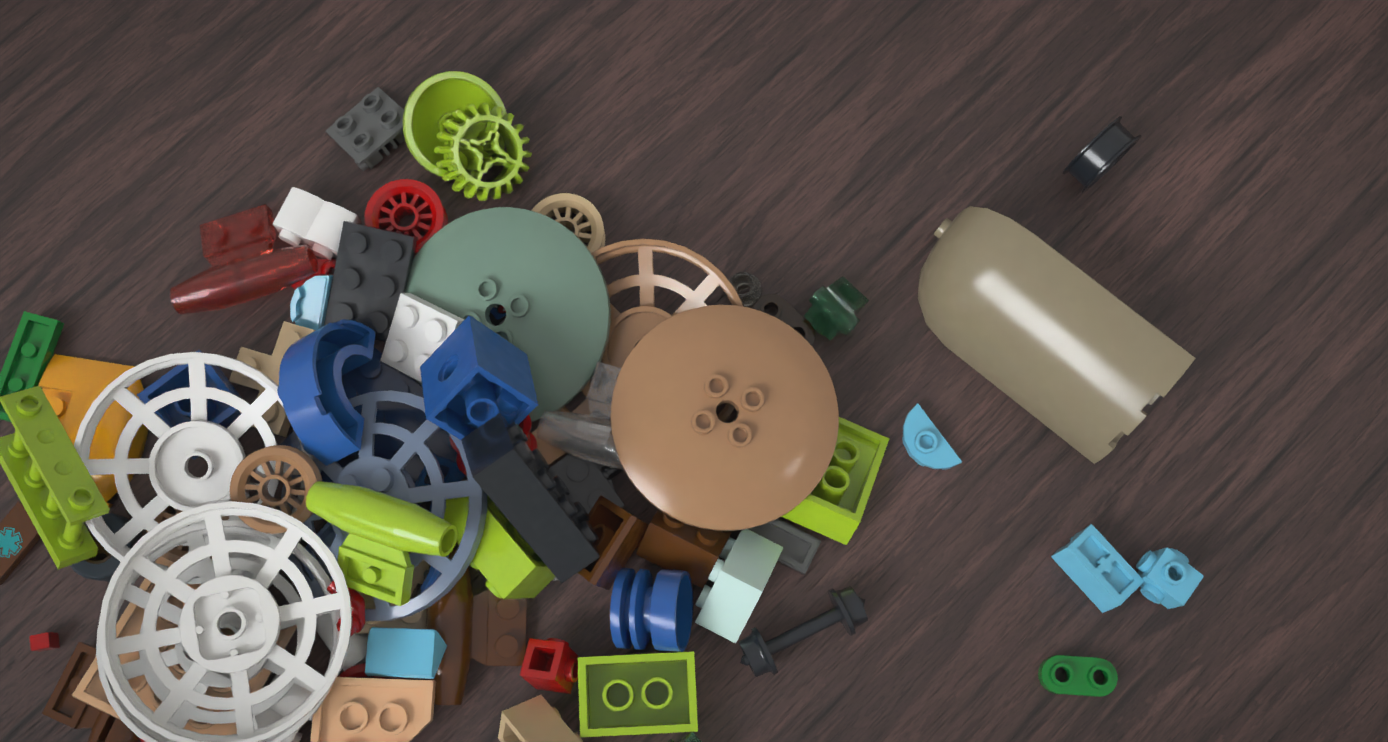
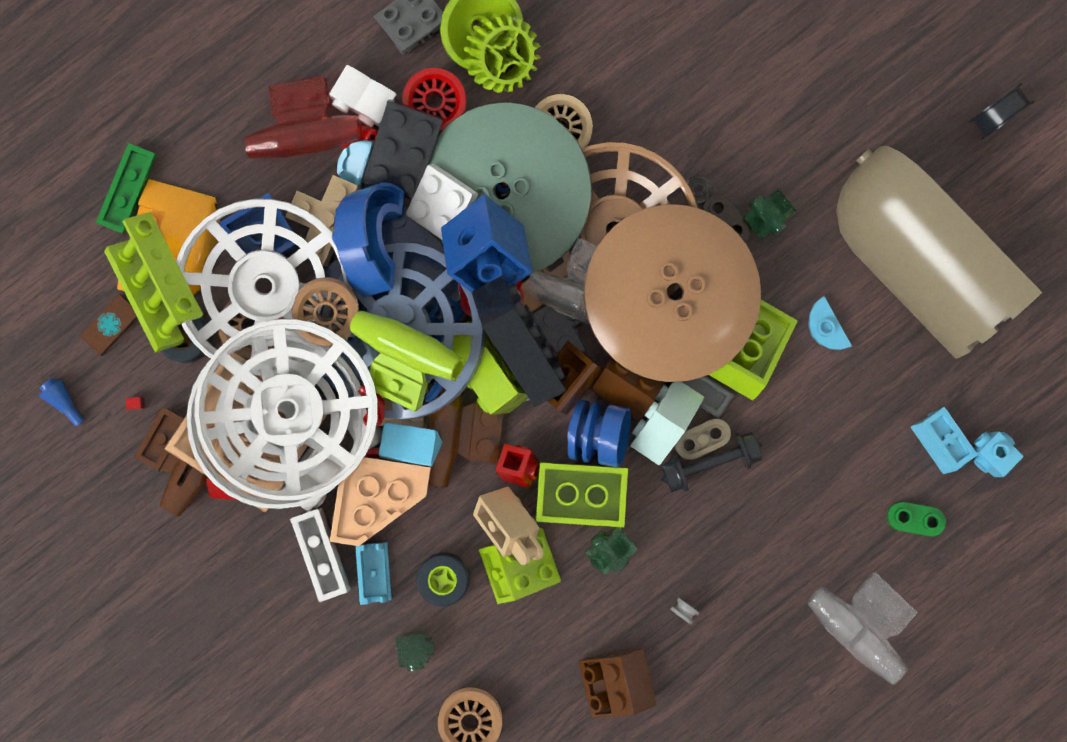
camera: 10 degrees right, 10 degrees up
none -> dark tan plate [675,419,731,460]

